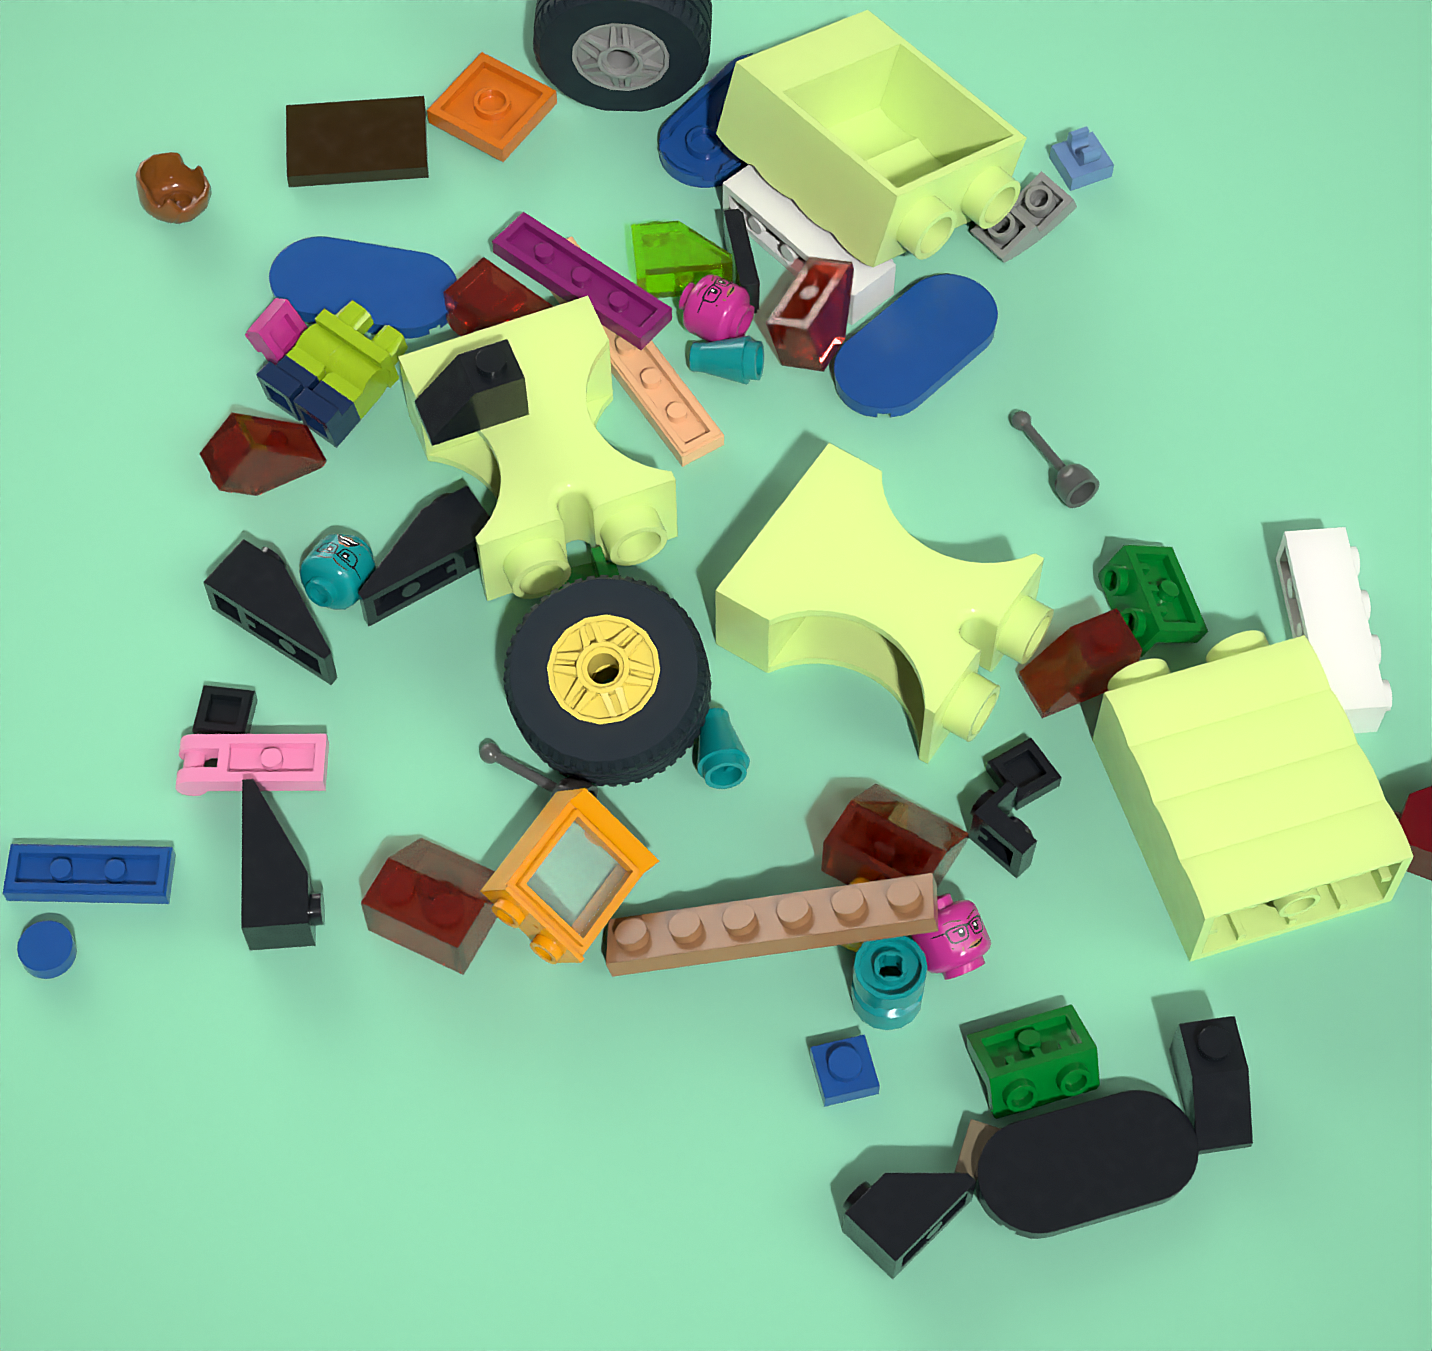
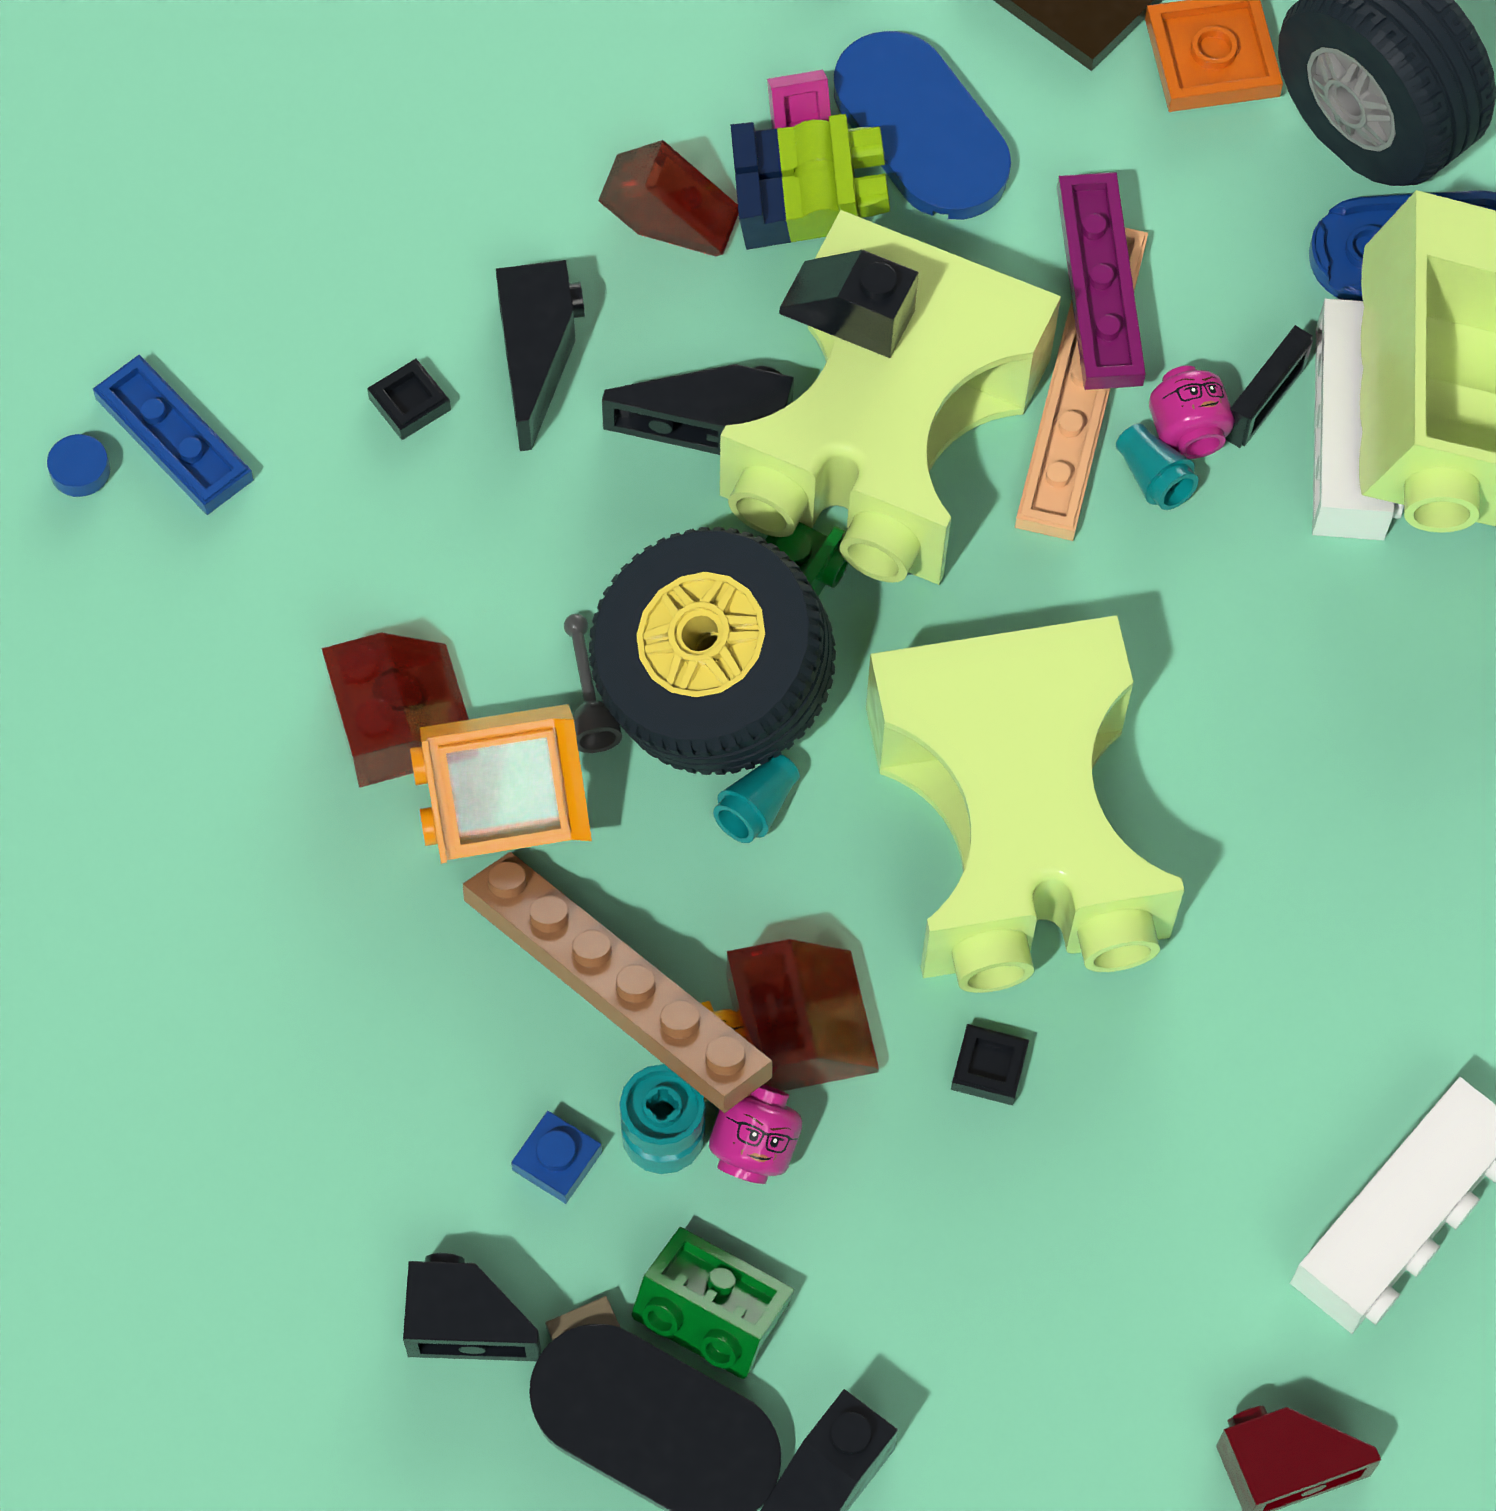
camera: 45 degrees right, 5 degrees up
bright pink plate [175,734,329,796] -> none
black slope [241,779,325,951] -> none
teal head [299,534,376,610] -> none
clear red slope [444,257,554,336] -> none
clear neon green slope [631,221,733,298] -> none
clear red slope [766,257,854,372] -> none
blue tile [834,274,998,418] -> none
black bracket [969,781,1037,879] -> none
dark grey hinge [1012,411,1100,508] -> none
clear red slope [1018,608,1142,718] -> none
yellowish green brick [1092,630,1413,962] -> none
green bracket [1098,545,1208,657] -> none

